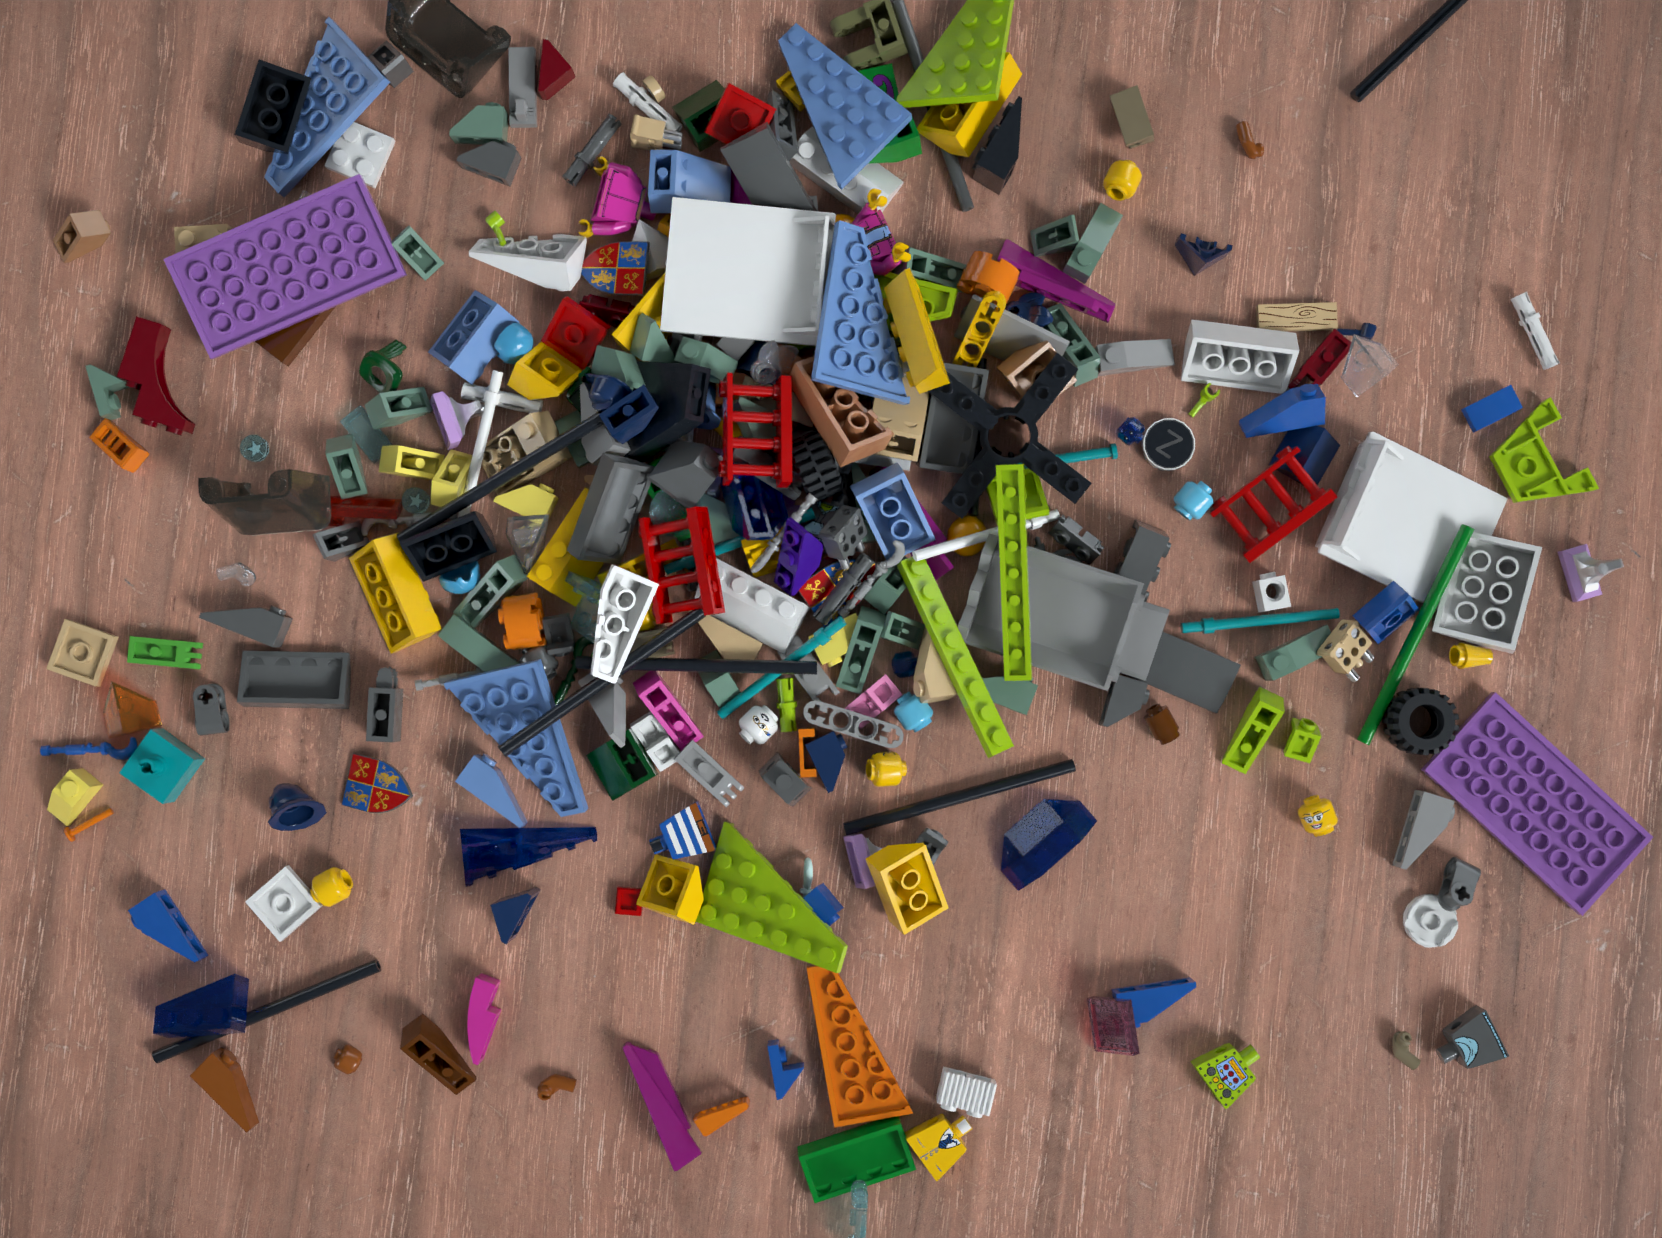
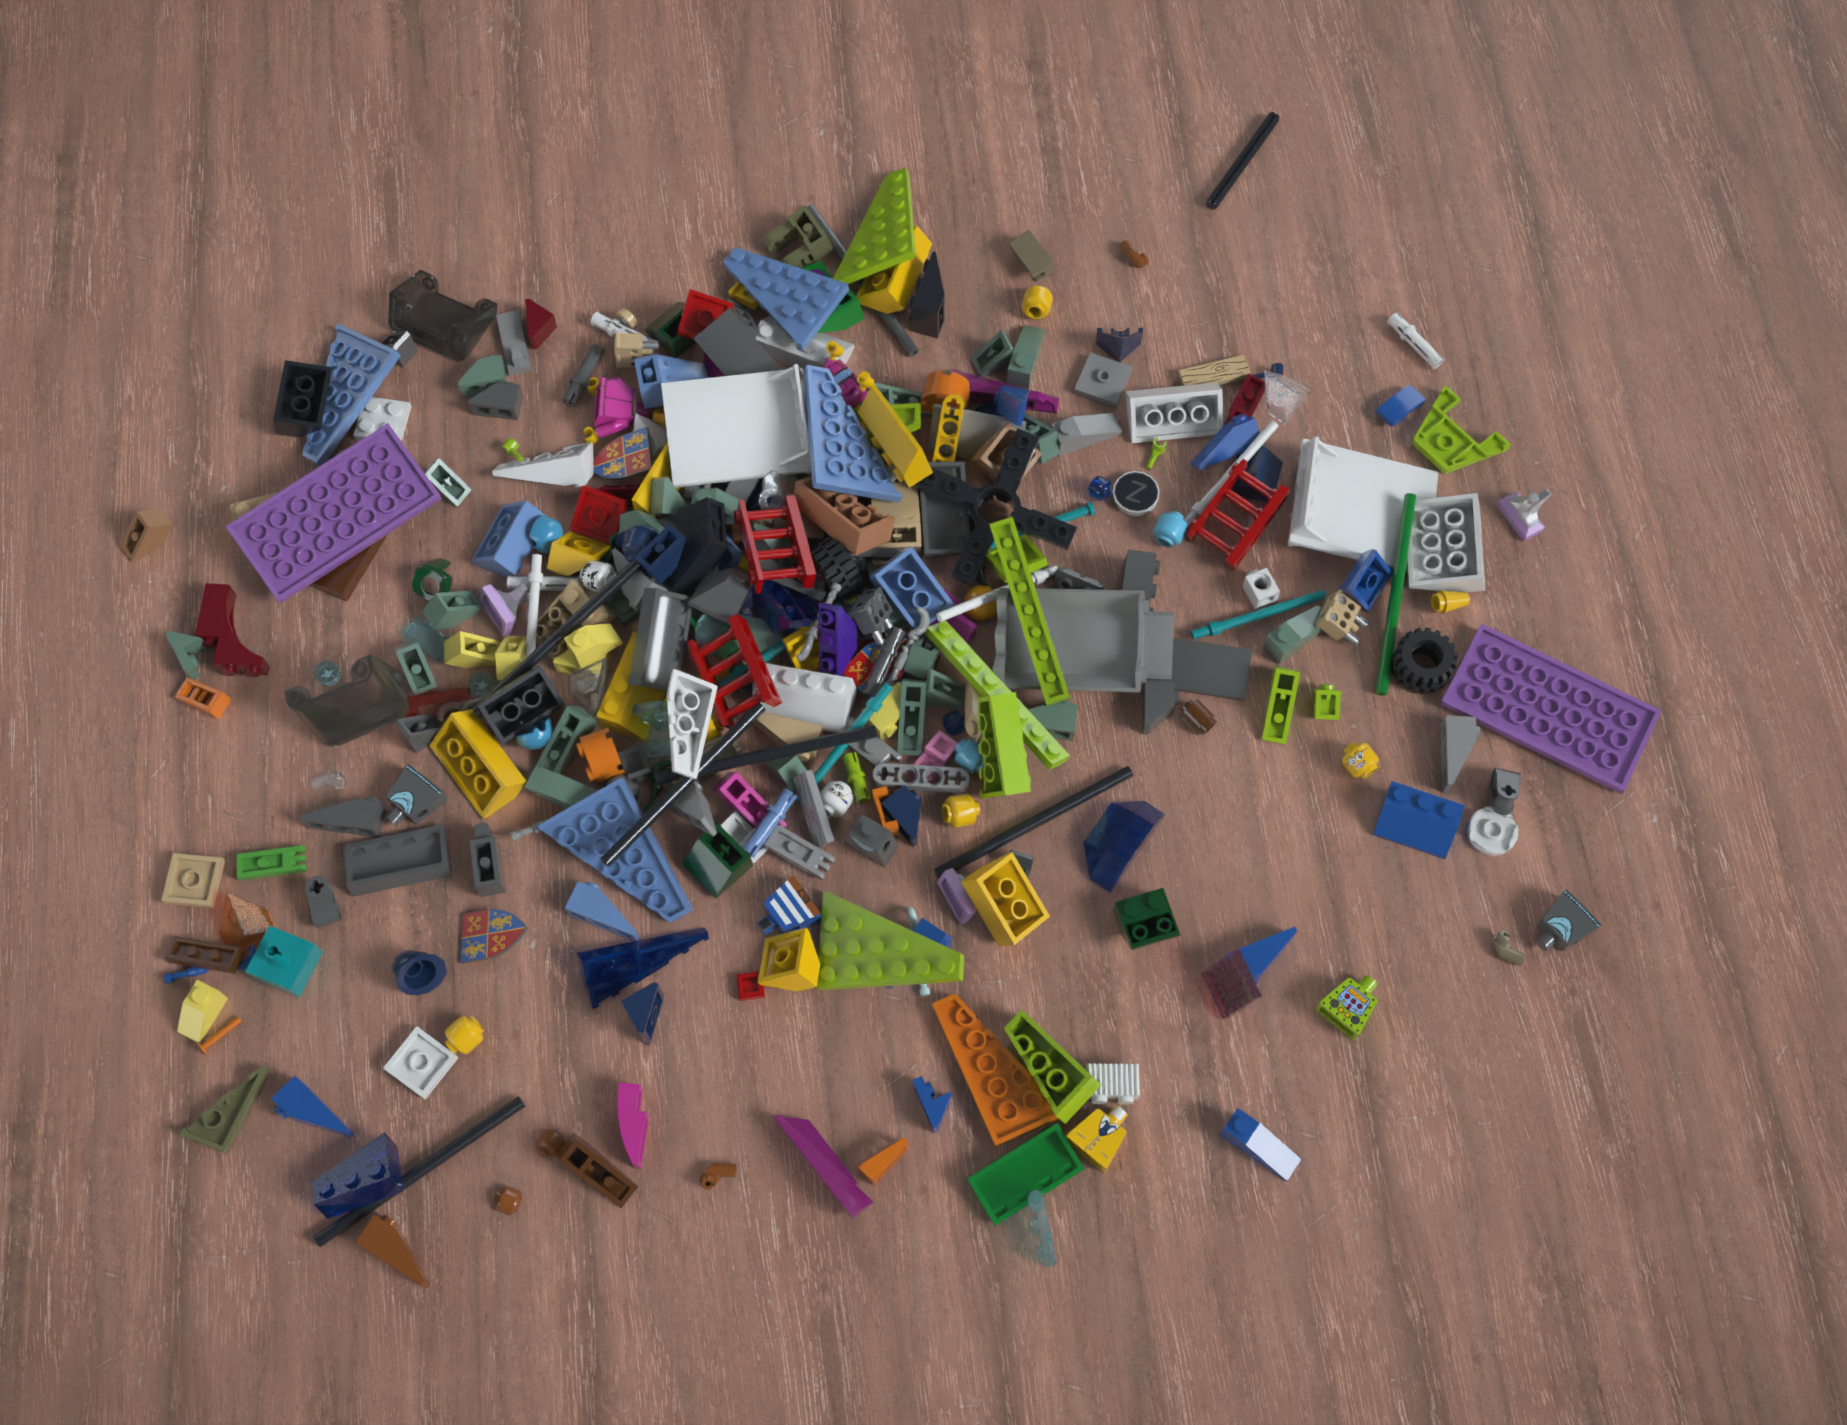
camera: 10 degrees left, 20 degrees down
none -> reddish brown tile [164,936,246,974]
none -> olive wing [179,1065,270,1154]
none -> dark grey torso [385,764,448,827]
none -> dark orange piece [536,1129,565,1158]
none -> light yellow slope [564,623,623,668]
none -> white head [580,561,617,593]
none -> medium blue pin [742,788,797,858]
none -> light grey tile [793,770,834,848]
none -> lime wedge [977,692,1031,799]
none -> blue slope [994,385,1029,426]
none -> lime wedge [1004,1009,1101,1124]
none -> light grey plate [1074,353,1133,408]
none -> dark green slope [1113,888,1180,950]
none -> white bar [1184,420,1279,526]
none -> slope [1220,1108,1301,1182]
none -> blue slope [1373,781,1465,859]

